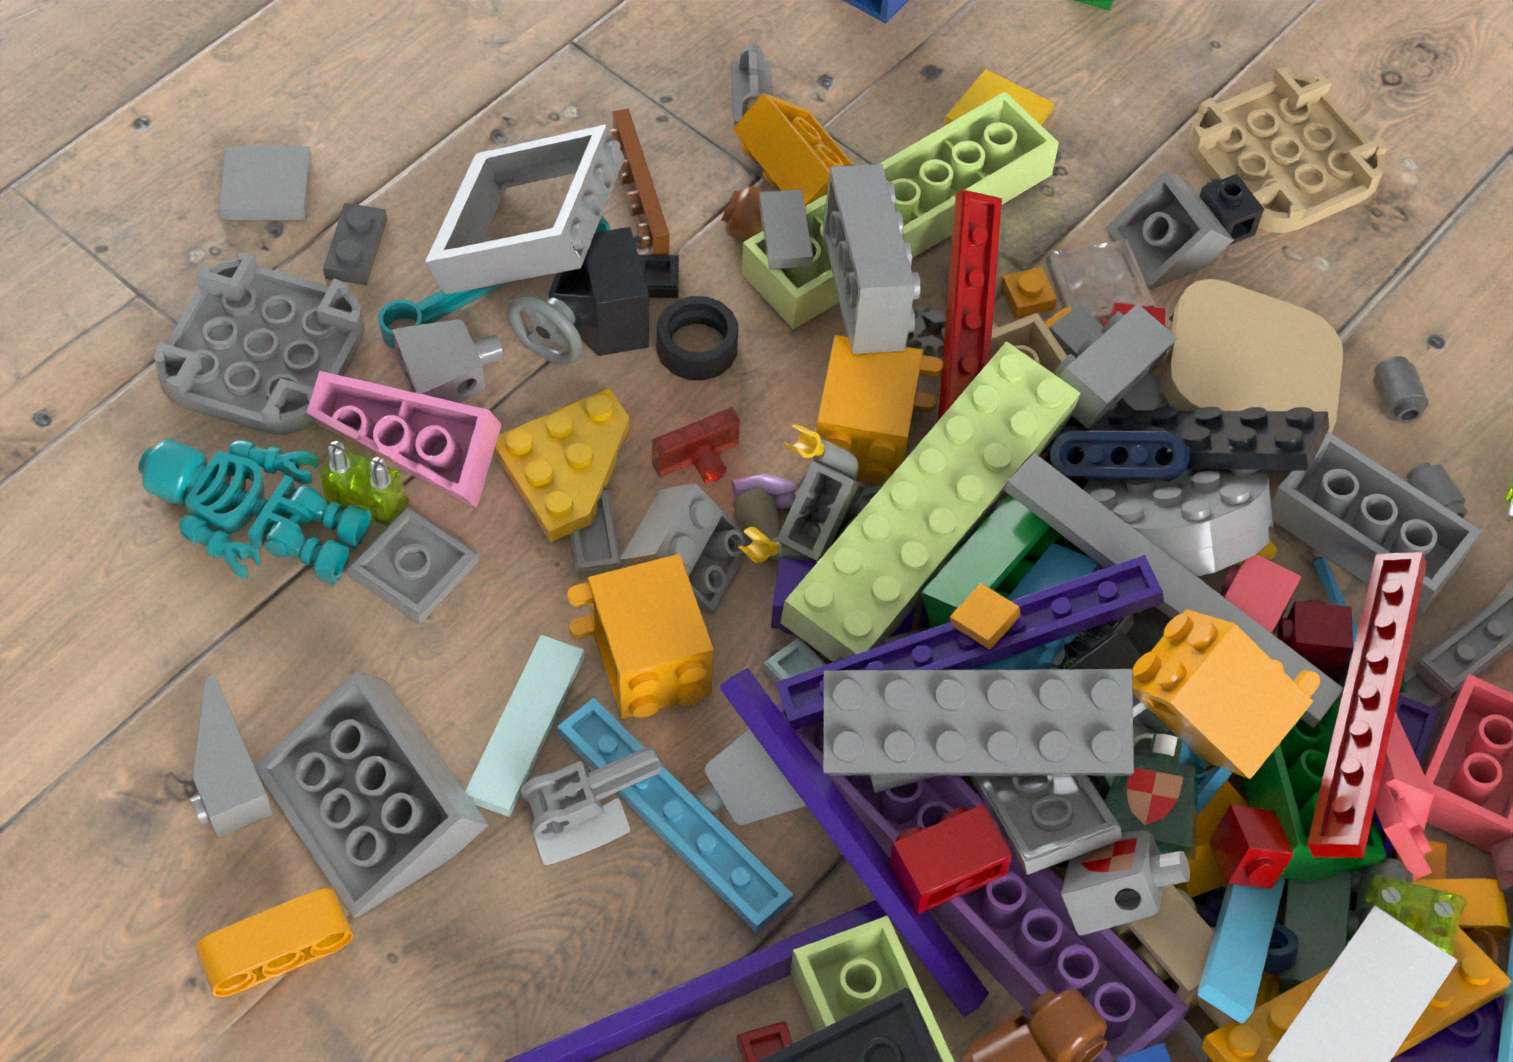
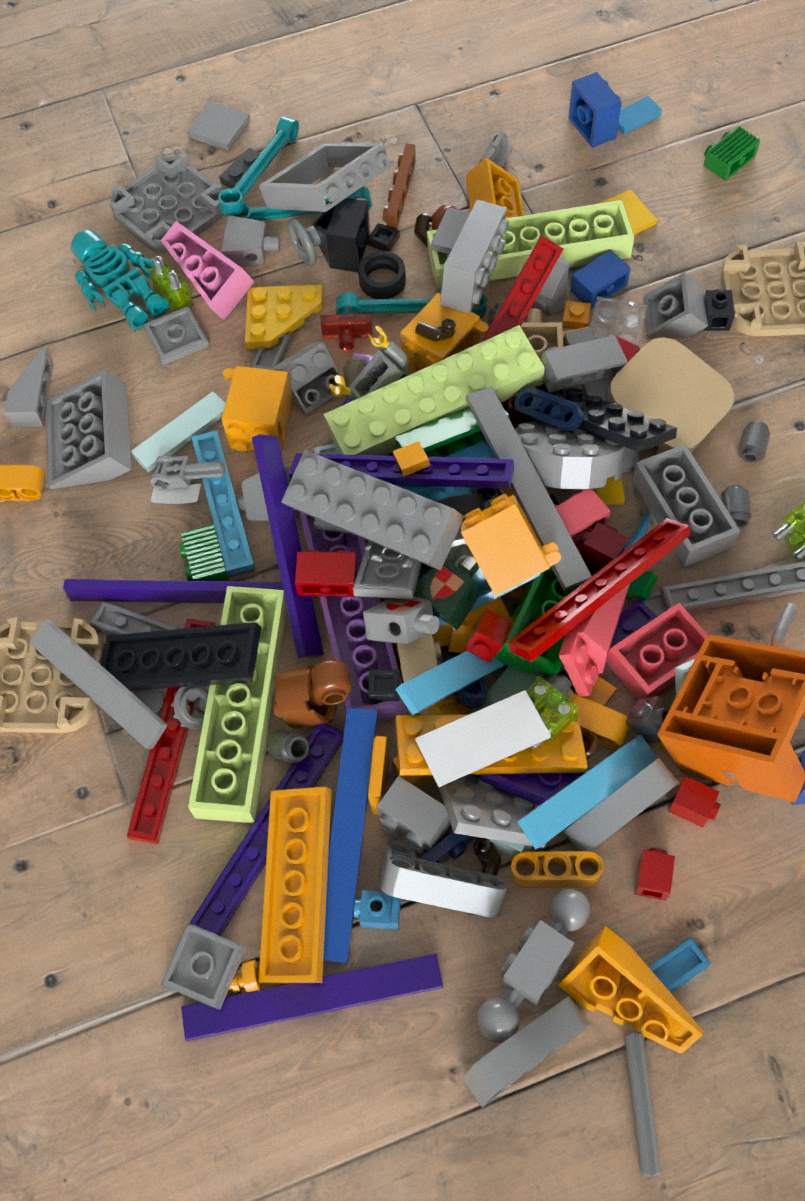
camera: 35 degrees right, 5 degrees up
none -> green brick [178,524,229,581]
none -> teal piece [218,116,299,216]
none -> teal piece [336,293,487,321]
none -> black tile [368,669,400,701]
none -> dark brown arm [414,213,432,247]
none -> dark brown arm [415,319,456,342]
none -> blue brick [570,250,631,310]

